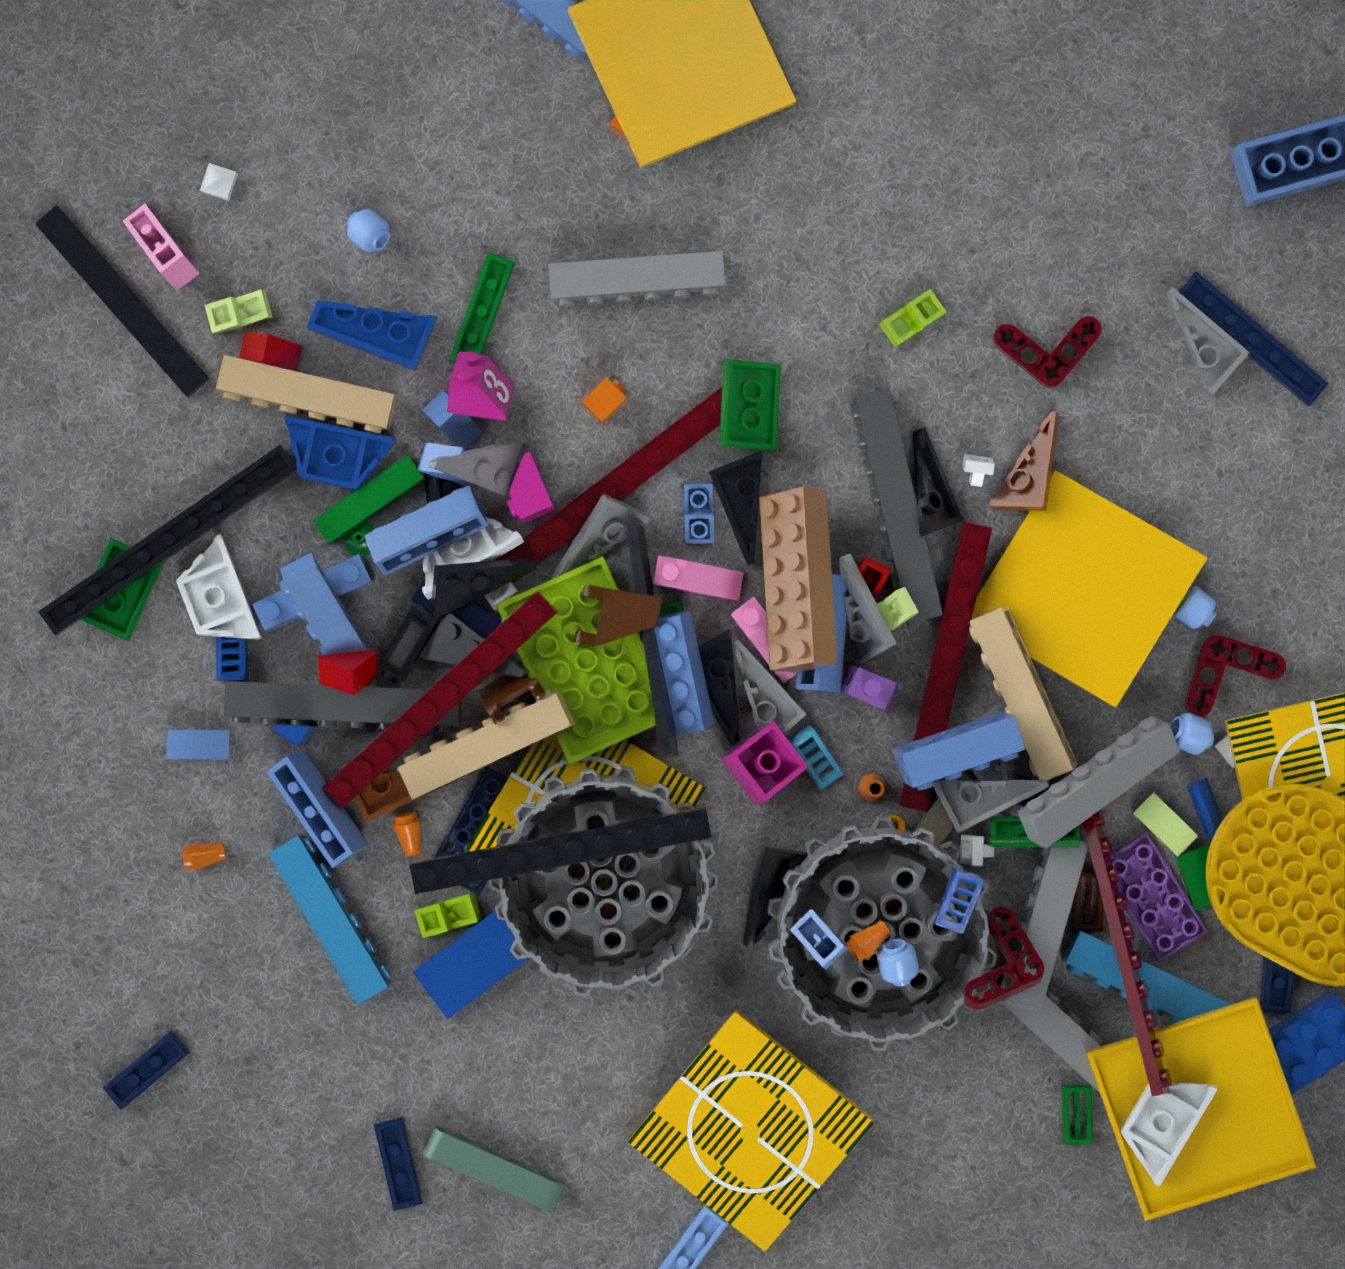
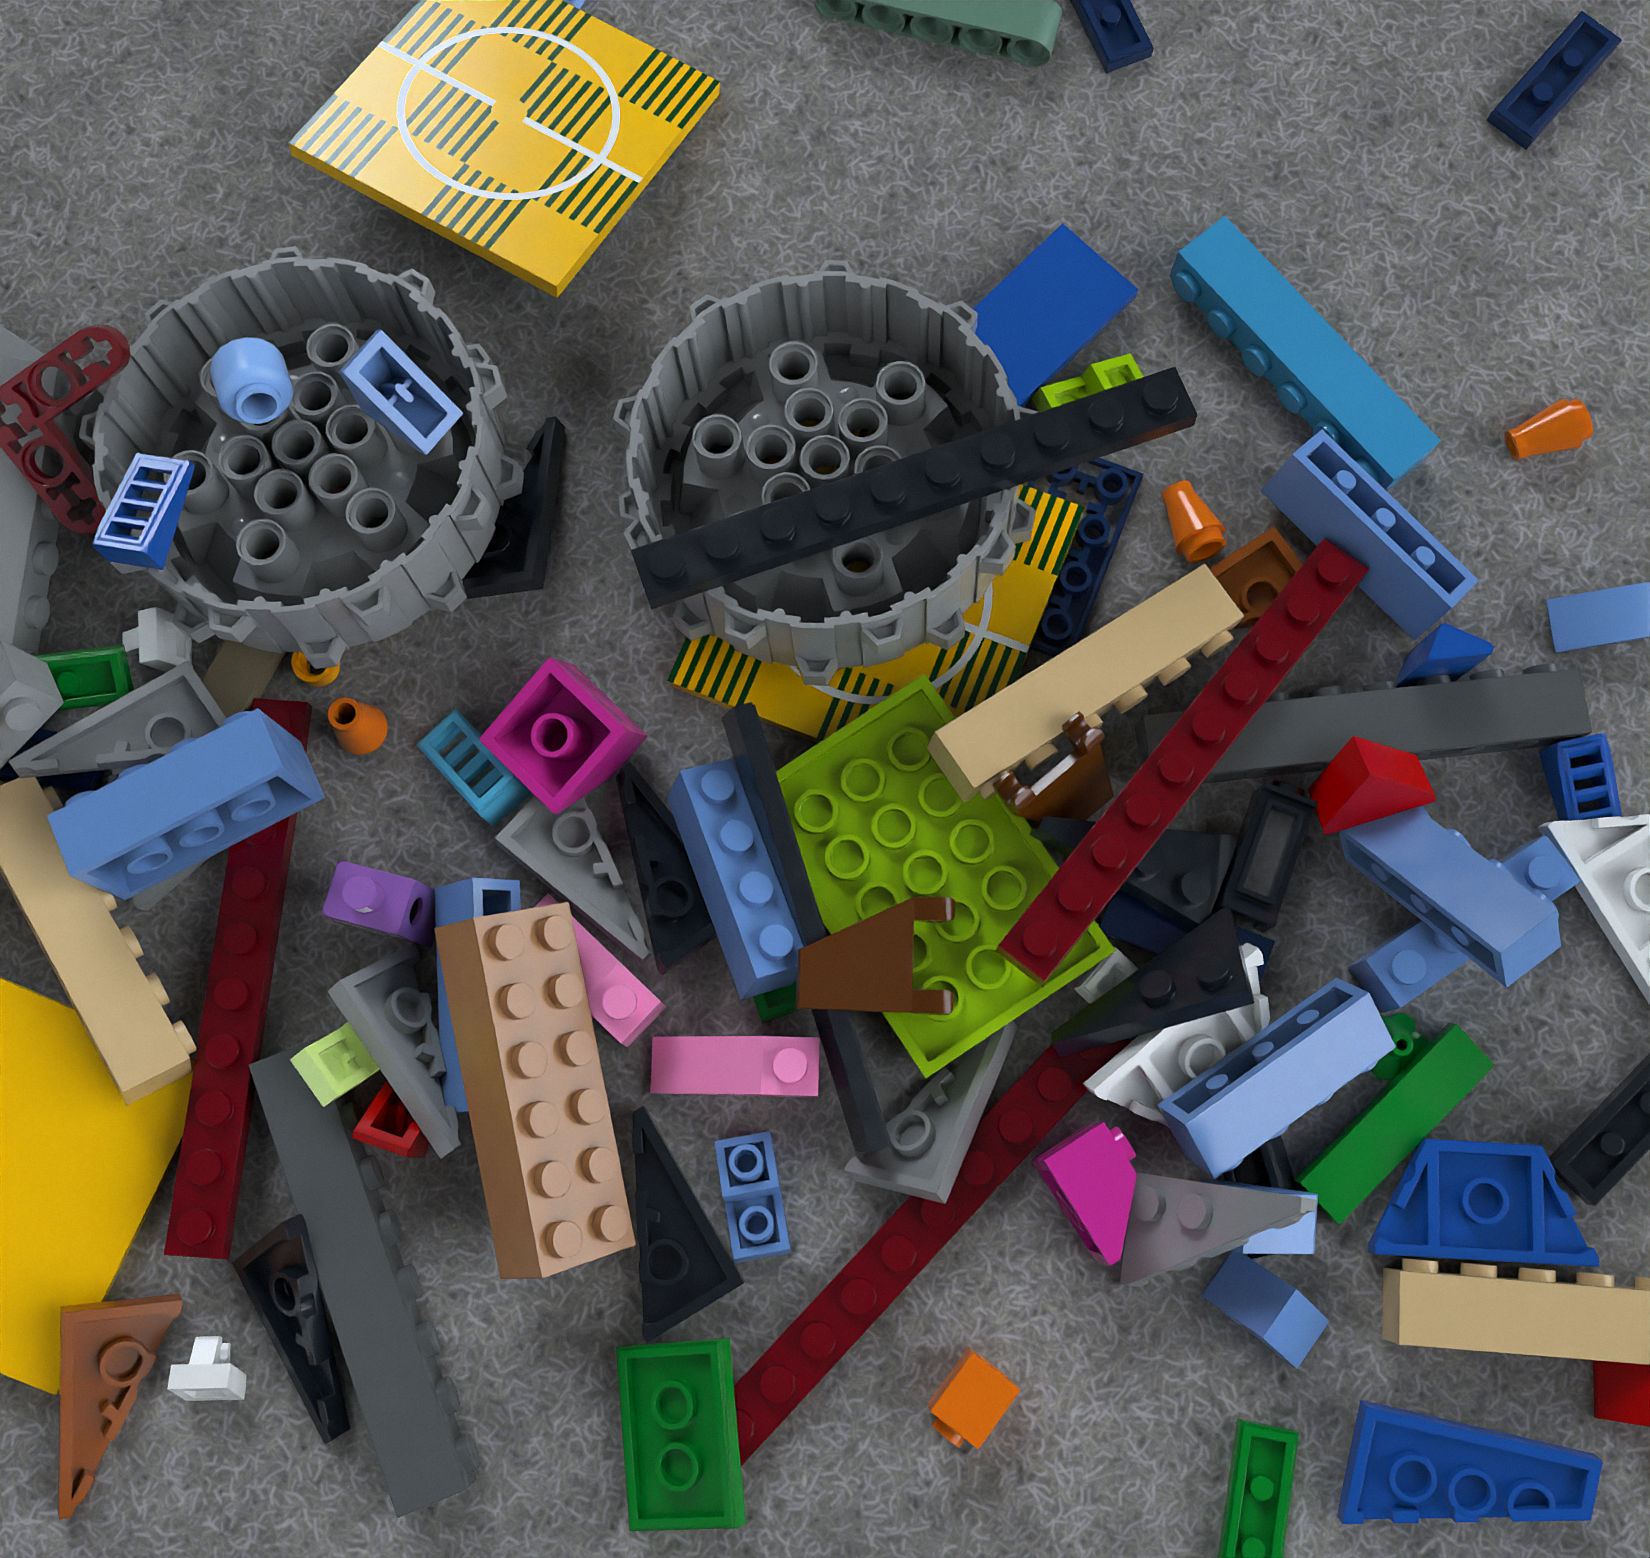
camera: 175 degrees right, 10 degrees down
dark pink slope [447,352,514,421] -> none
orange cone [845,920,892,962] -> none

